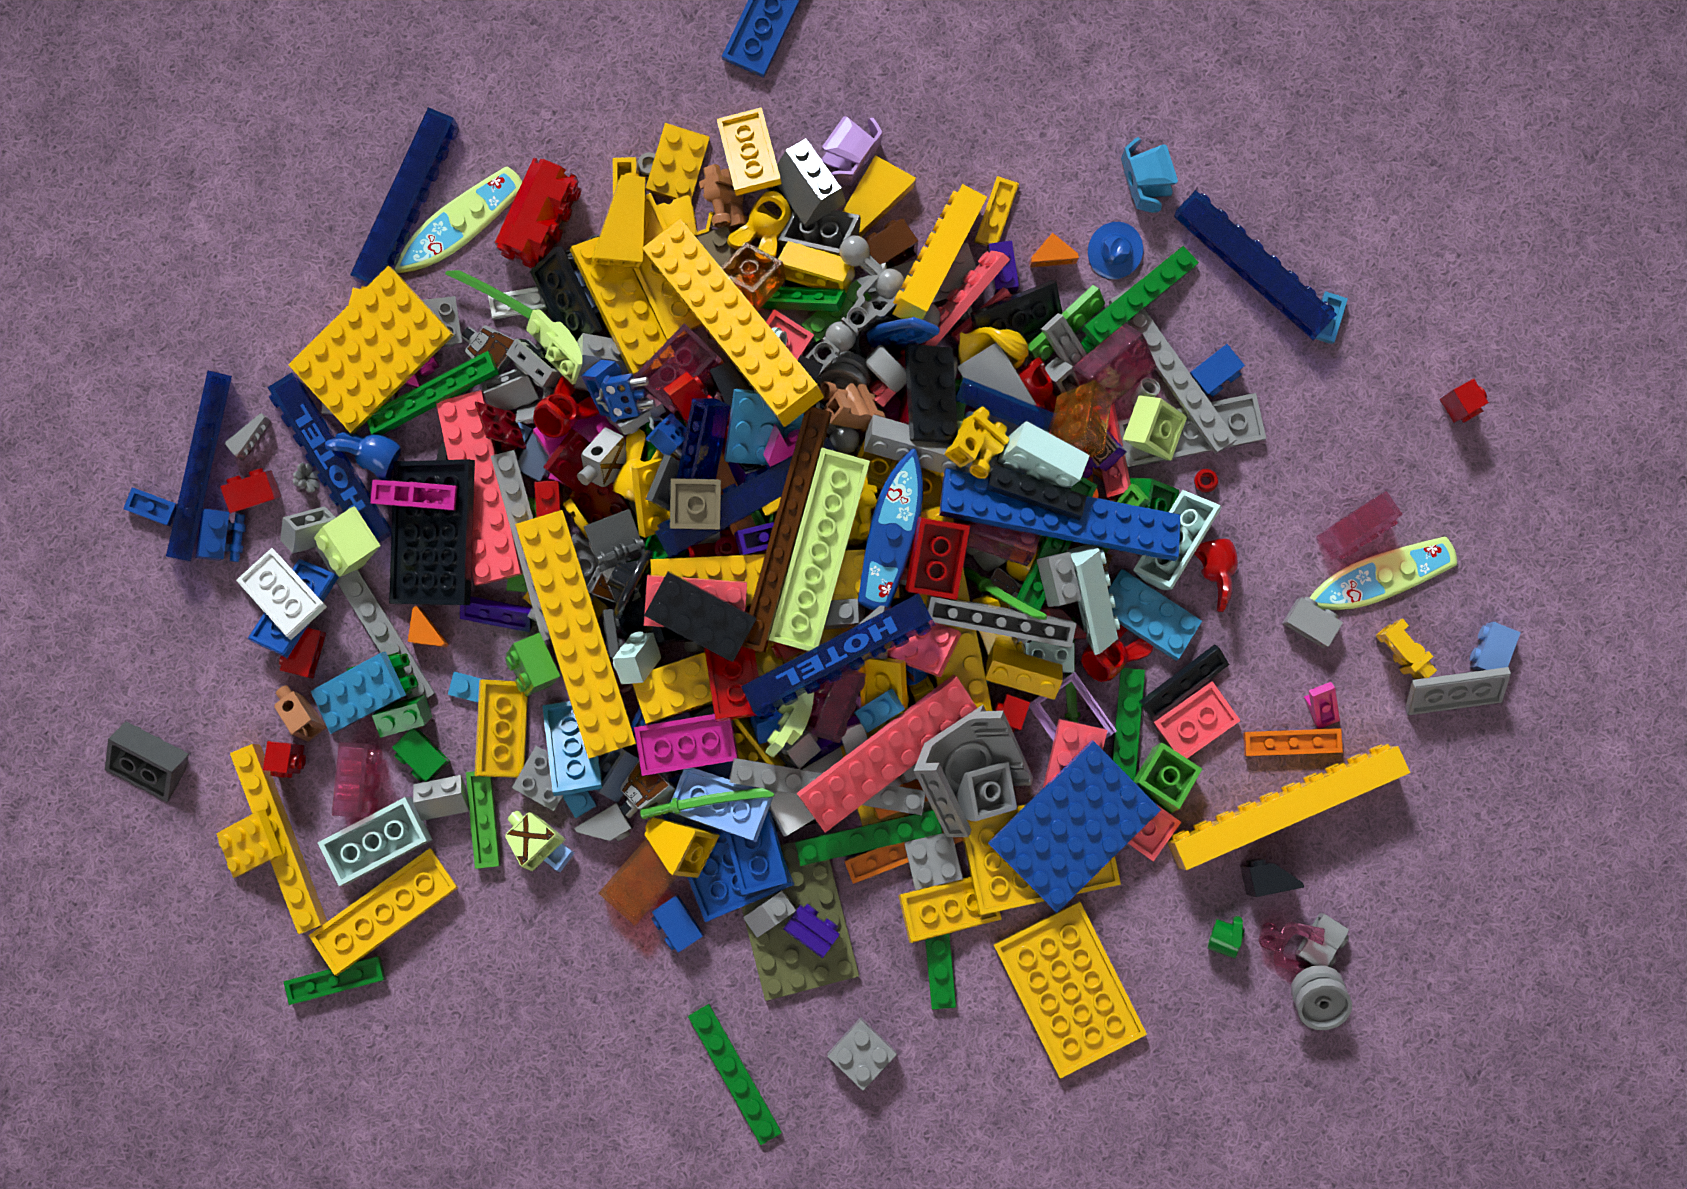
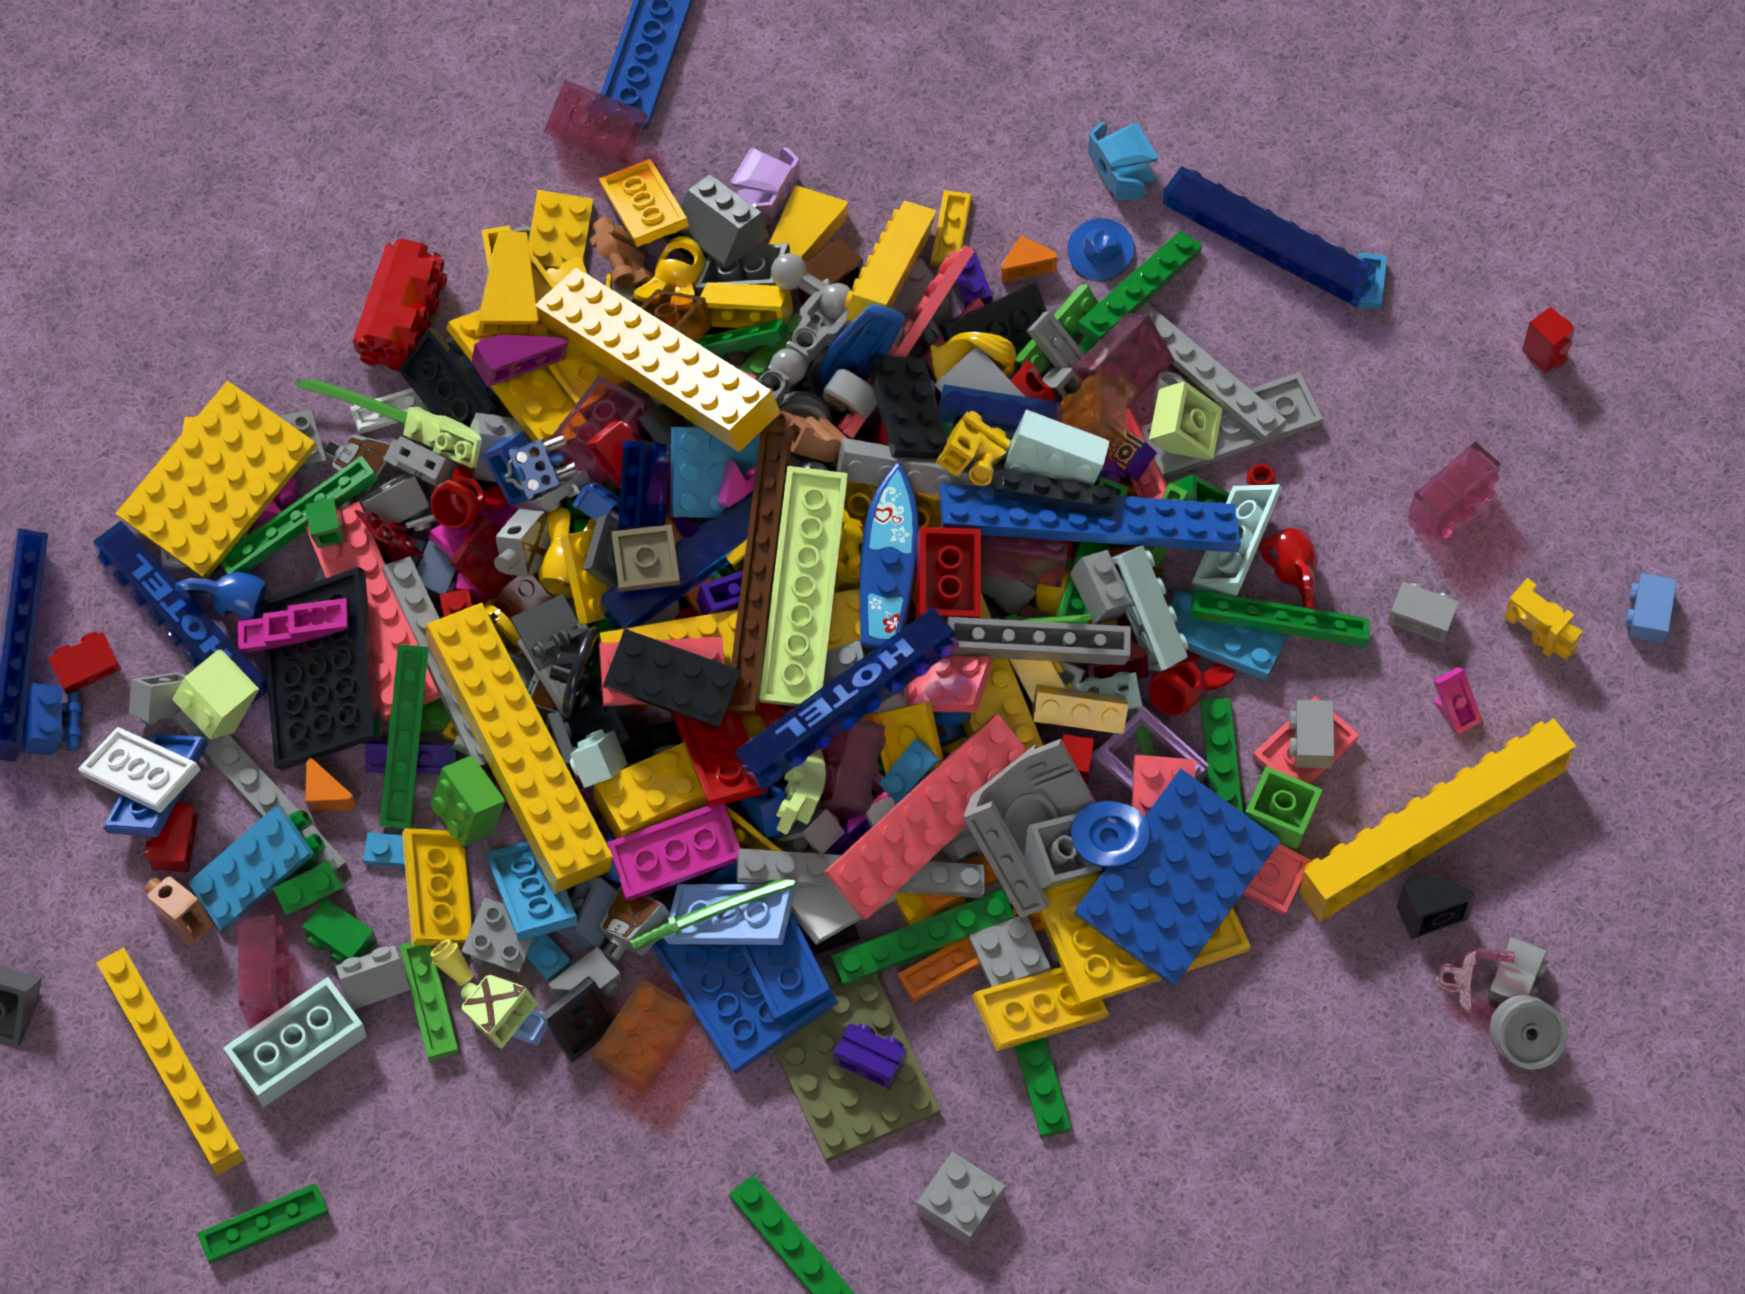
camera: 10 degrees left, 20 degrees down
yellow plate [216,809,282,878] -> none
light grey slope [225,413,271,461] -> none
red brick [263,741,306,778] -> none
light grey plant [293,462,320,493] -> none
yellow plate [308,848,458,976] -> none
clear blue brick [350,107,459,286] -> none
piece [394,167,522,273] -> none
yellow slope [644,817,720,878] -> none
blue brick [651,895,704,953] -> none
light grey slope [743,890,797,937] -> none
yellow plate [993,901,1147,1079] -> none
black plate [1139,644,1230,722] -> none
blue brick [1190,344,1245,398] -> none
green piece [1207,916,1245,959] -> none
orange plate [1243,728,1343,756] -> none
piece [1310,537,1457,610] -> none
light grey tile [1405,667,1511,715] -> none
none -> green brick [305,497,346,548]
none -> green plate [379,644,429,828]
none -> light yellow cone [430,939,474,986]
none -> magenta slope [471,335,568,387]
none -> black plate [540,976,621,1063]
none -> clear pink brick [544,80,648,167]
none -> blue hat [1071,801,1150,867]
none -> green plate [1191,589,1369,648]
none -> light grey brick [1289,700,1334,769]

